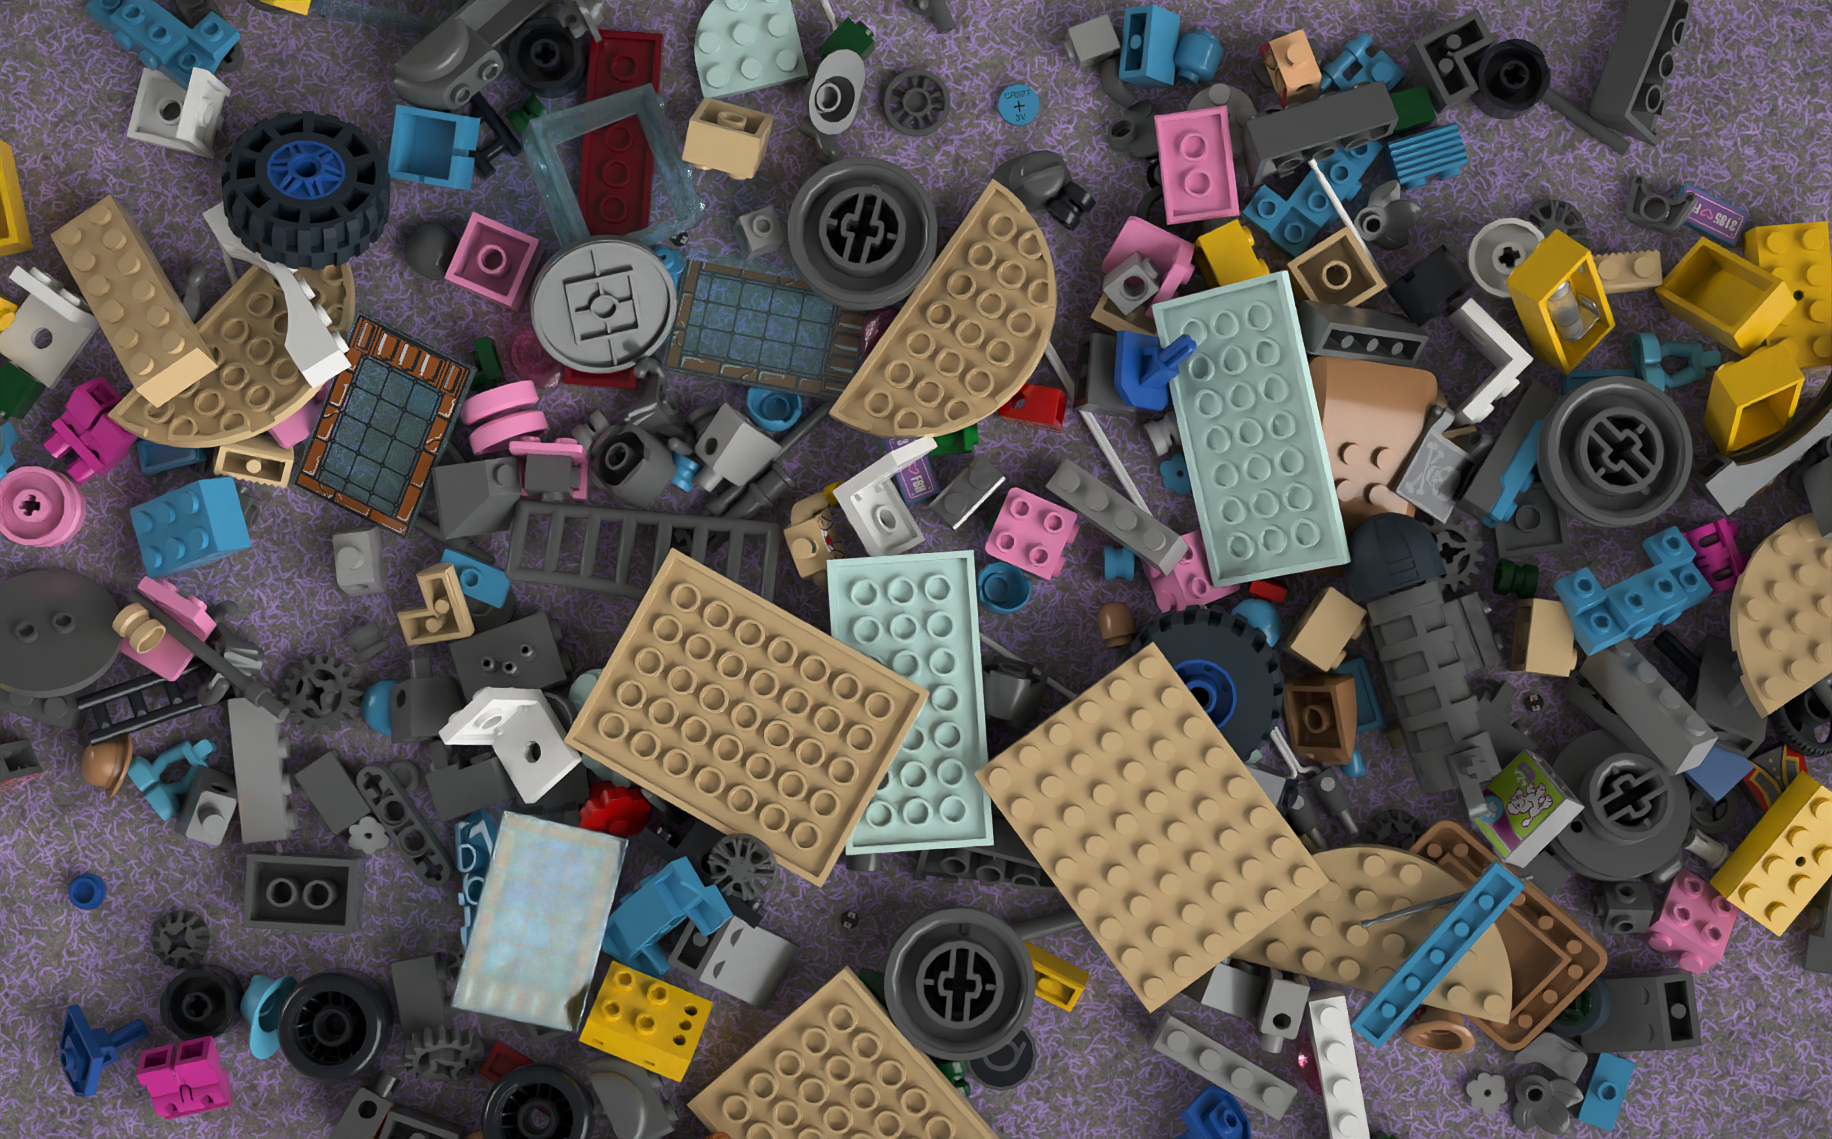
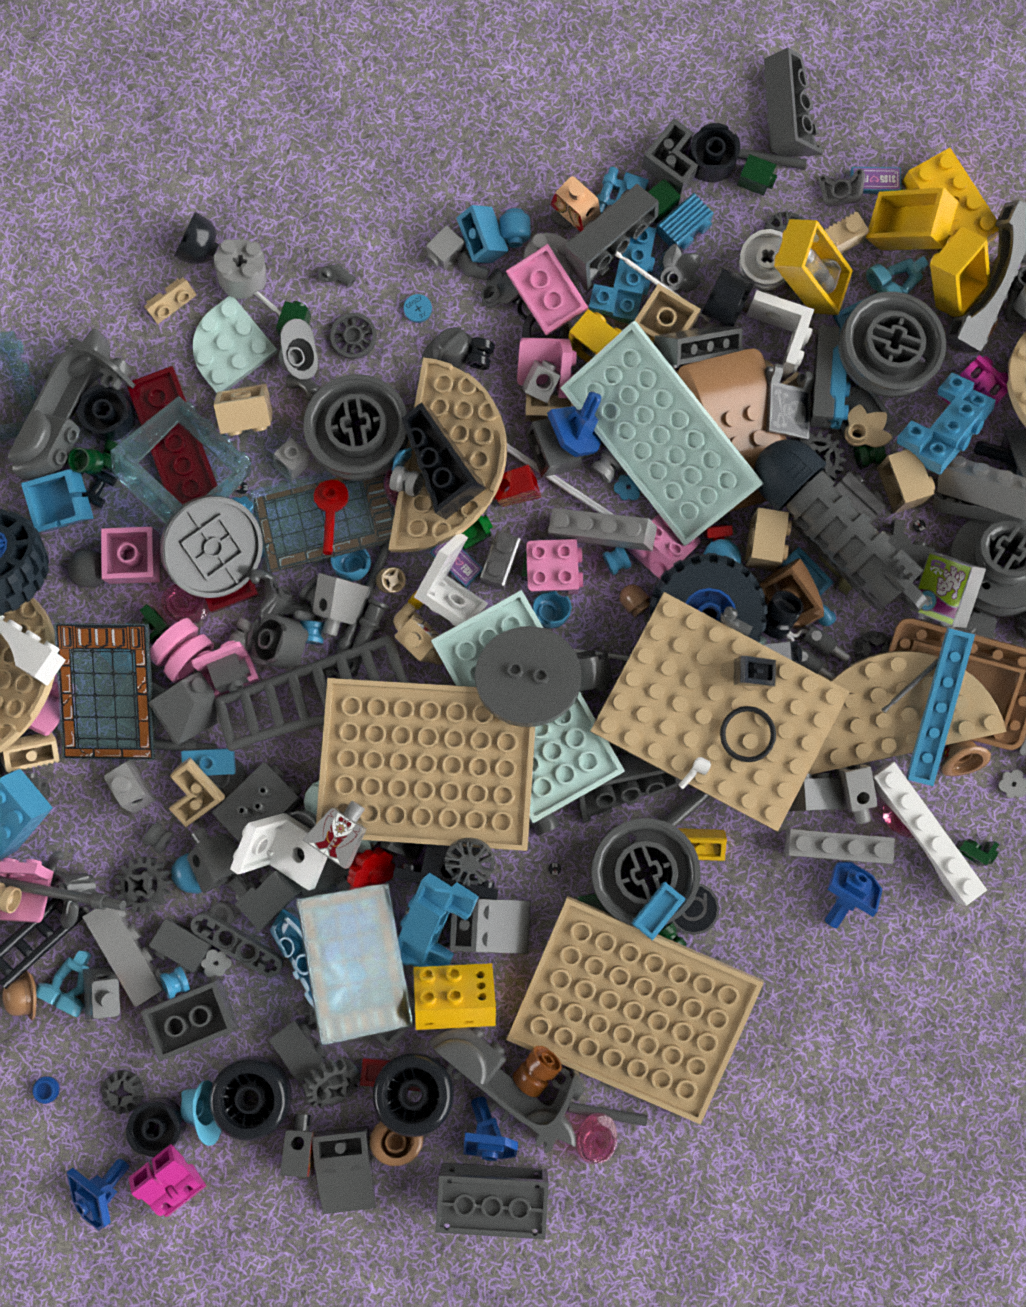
camera: 25 degrees left, 5 degrees down
none -> dark green wheel [68,447,104,474]
none -> dark azure wheel [160,966,190,1000]
none -> light grey torso [303,800,367,869]
none -> red piece [314,479,349,555]
none -> tan wheel [375,567,406,593]
none -> light grey wheel [389,466,424,497]
none -> dark azure plant [391,447,413,471]
none -> black wedge [401,402,486,520]
none -> dark grey plate [475,626,581,727]
none -> dark azure tile [631,882,685,941]
none -> white hand [678,757,711,789]
none -> dark grey arm [720,606,753,637]
none -> black tyre [720,706,776,762]
none -> black slope [734,656,776,686]
none -> dark green brick [737,154,778,196]
none -> black wheel [763,591,803,639]
none -> tan plate [844,404,893,448]

